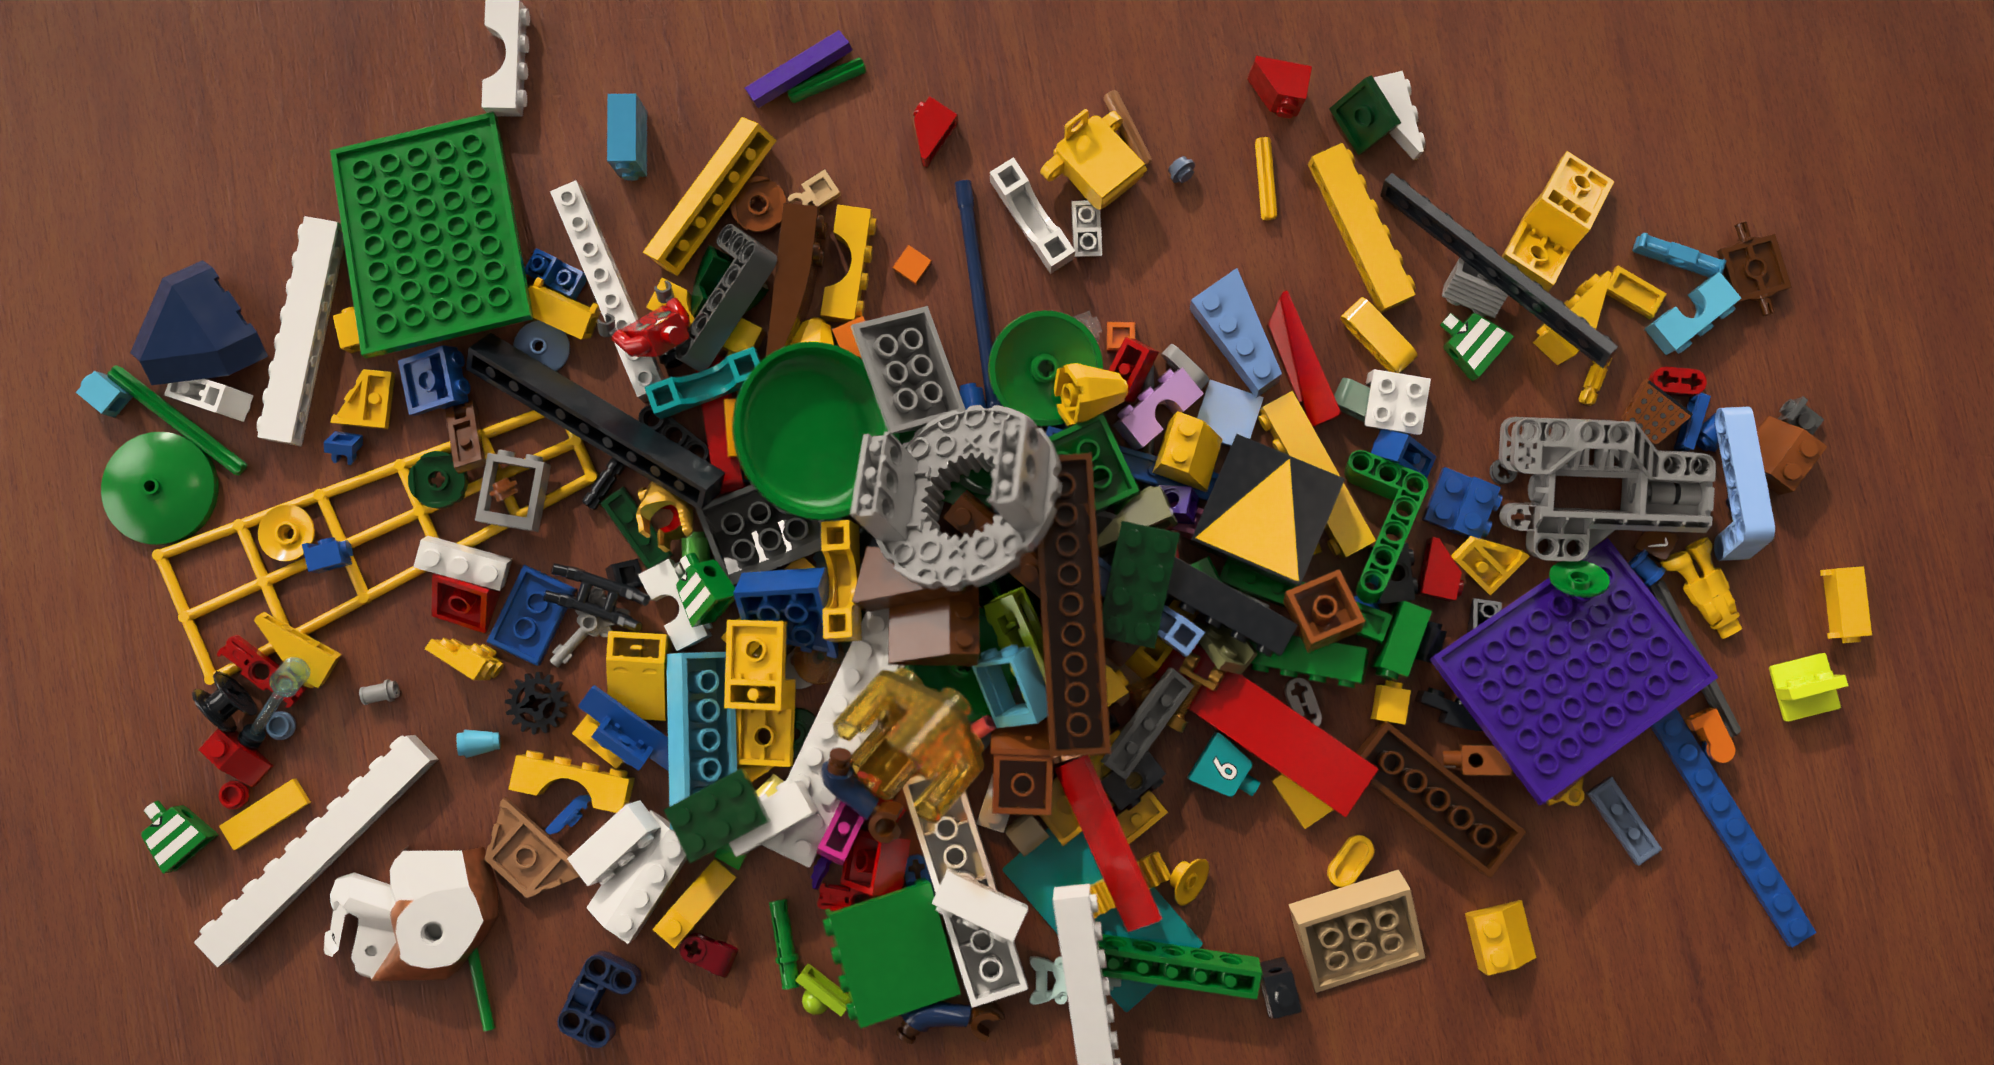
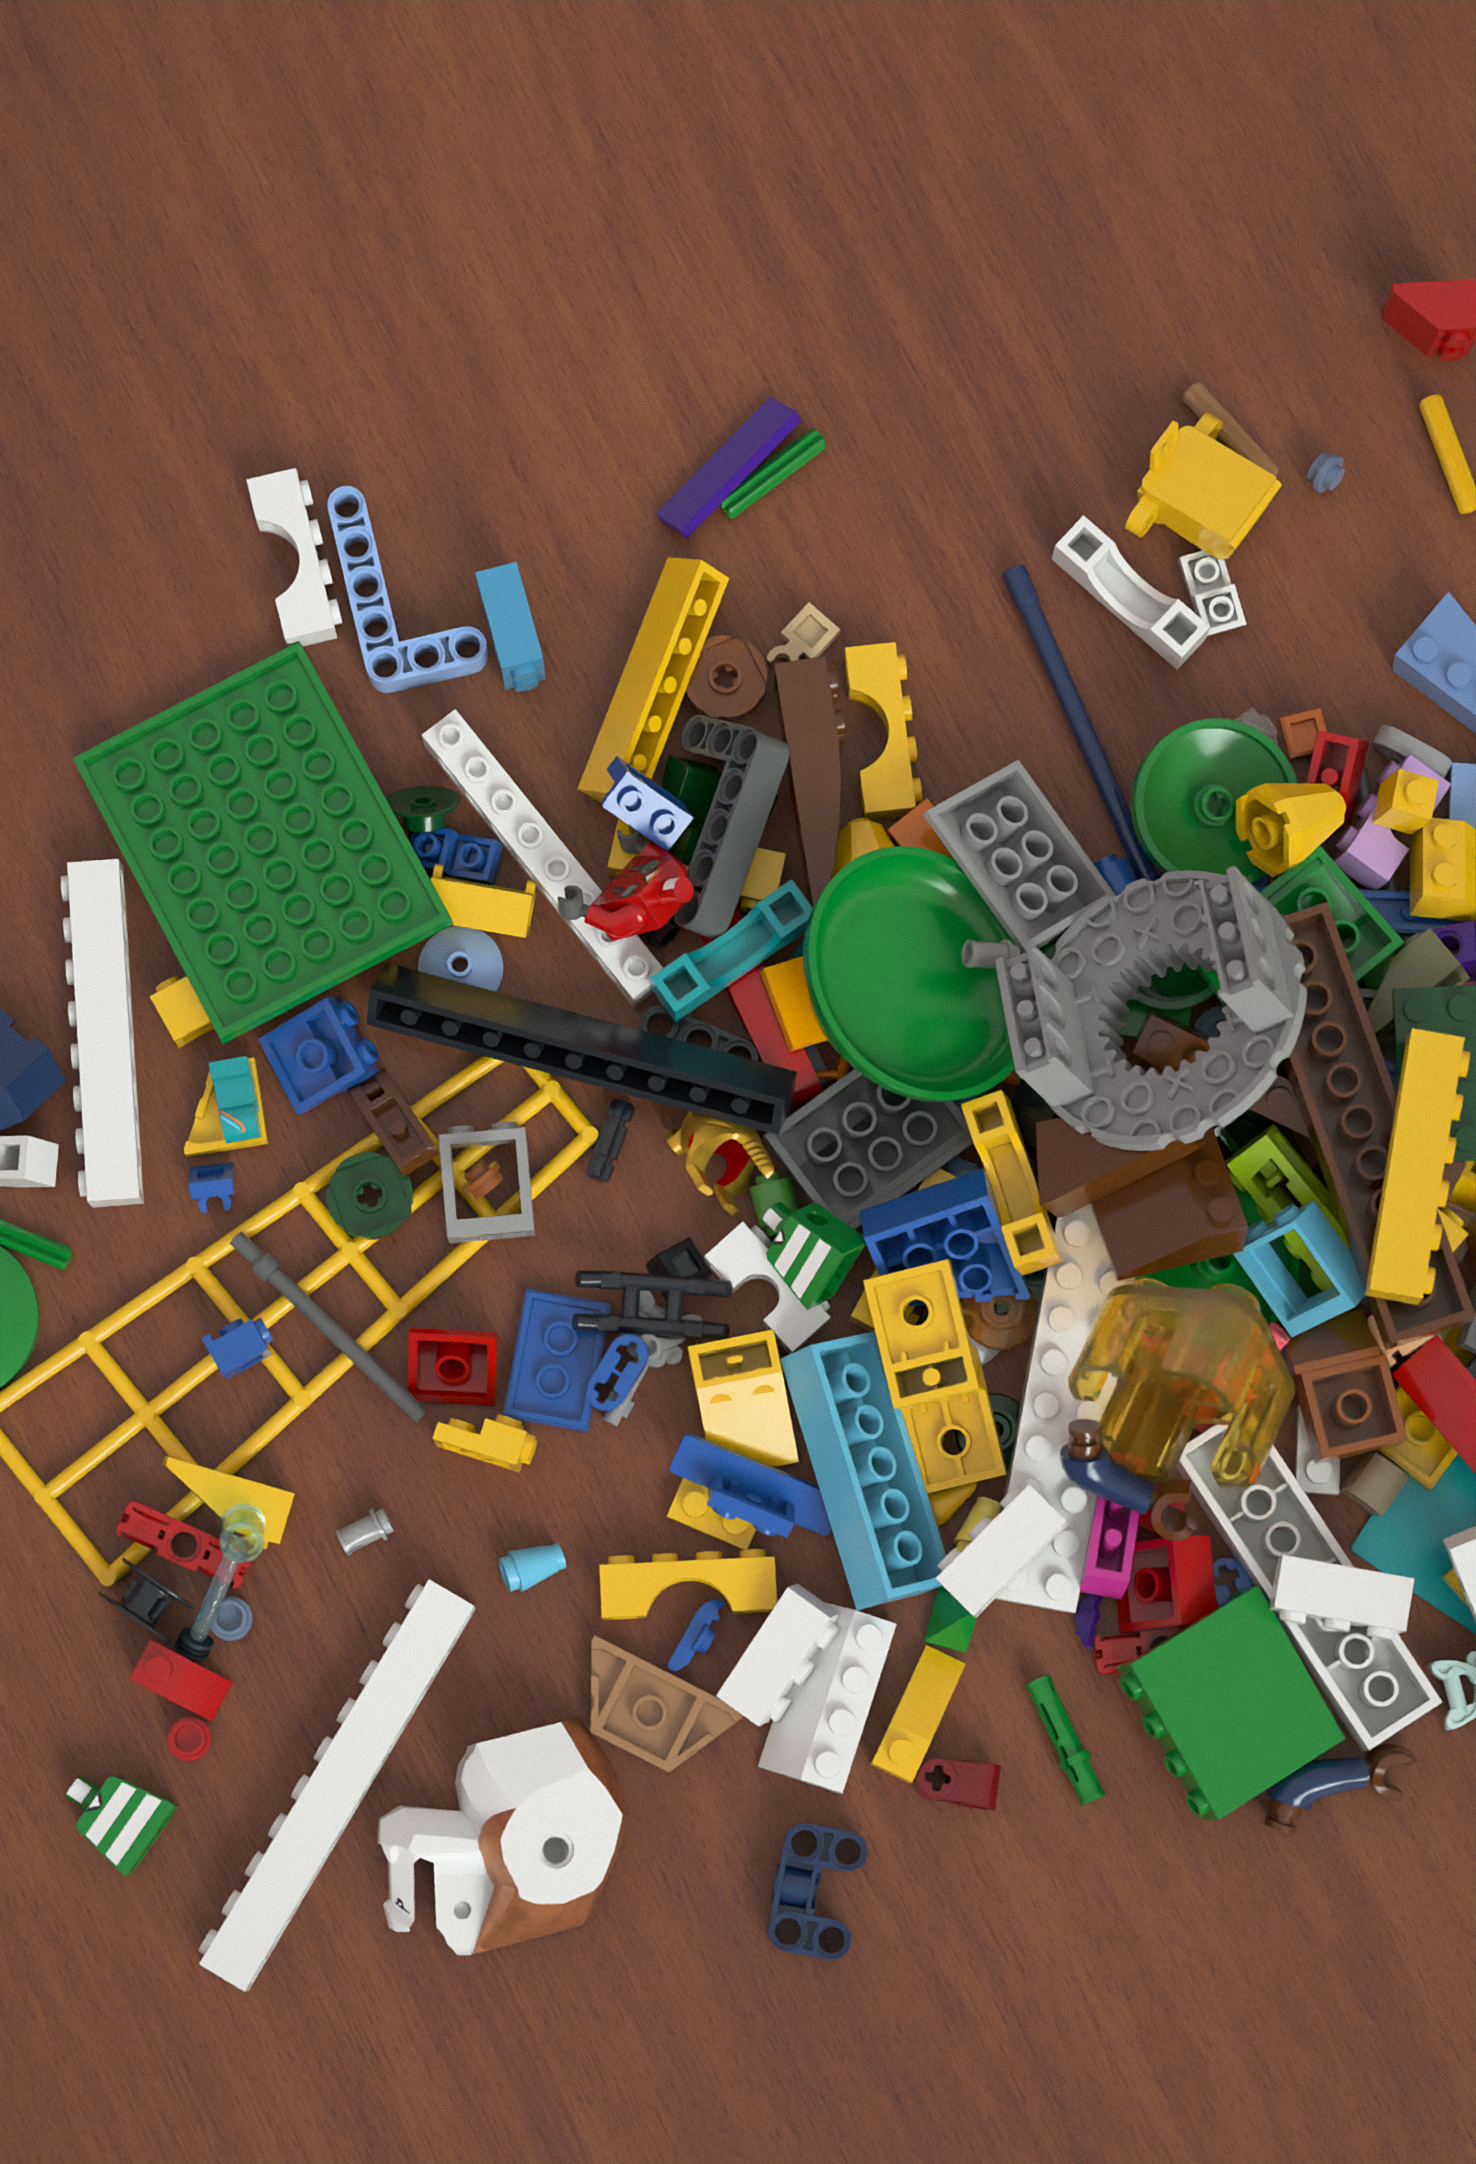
camera: 20 degrees left, 5 degrees down
yellow tile [219,778,311,850] -> none
yellow dish [258,504,315,561] -> none
white brick [414,536,512,591] -> none
green bar [468,947,495,1031] -> none
black gear [505,672,570,734] -> none
dark green tile [600,486,674,569] -> none
dark green plate [664,768,771,863] -> none
lime tile [795,964,850,1017] -> none
orange tile [893,245,932,285] -> none
red slope [913,96,958,168] -> none
none -> teal leg [208,1056,261,1143]
none -> dark grey bar [229,1231,428,1424]
none -> light blue beam [328,486,488,693]
none -> dark green piece [386,786,461,832]
none -> blue beam [587,1334,650,1411]
none -> bracket [601,756,694,850]
none -> light grey pin [961,939,1020,969]
none -> yellow brick [1365,1028,1470,1305]
none -> yellow brick [1373,768,1439,835]

